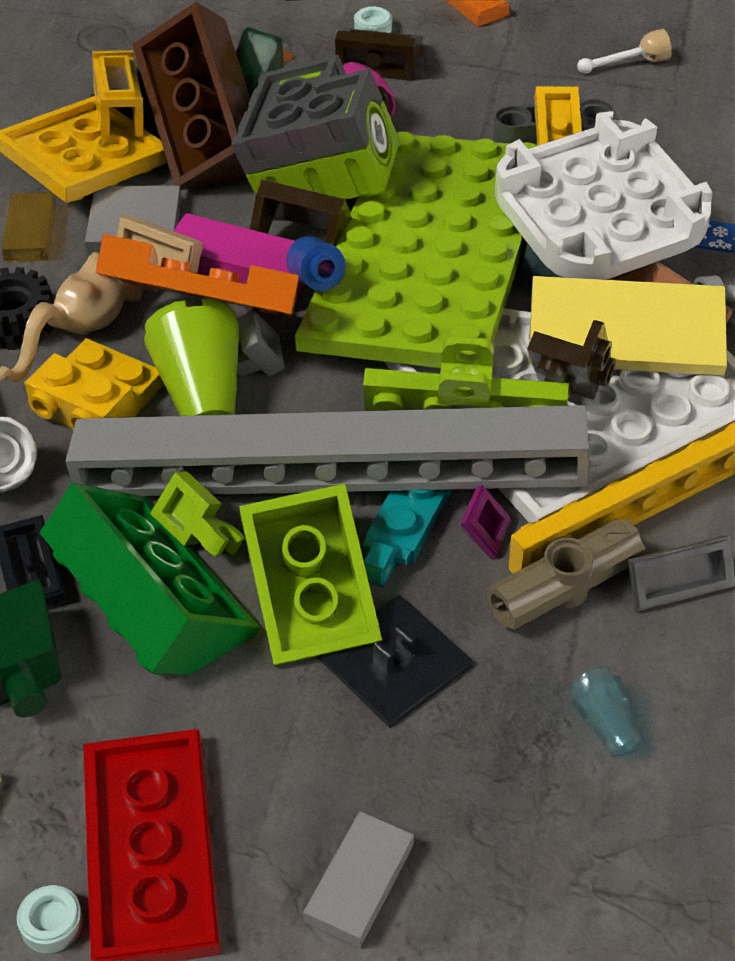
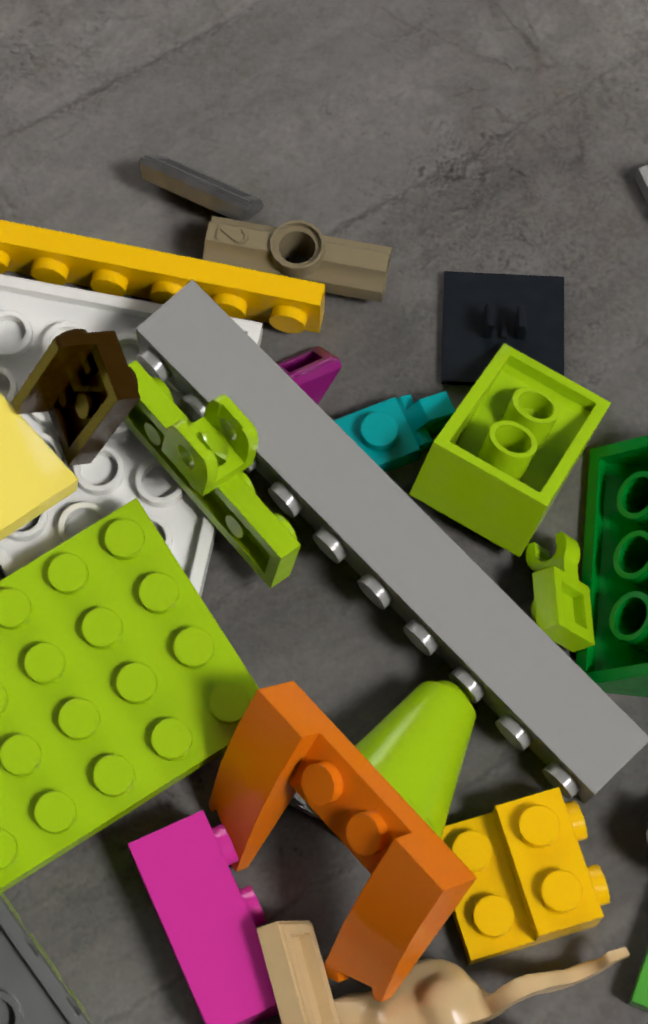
camera: 140 degrees left, 20 degrees up
dark brown tile [250,179,352,246] -> none
blue brick [286,236,346,291] -> none
clear light blue cone [569,666,642,758] -> none

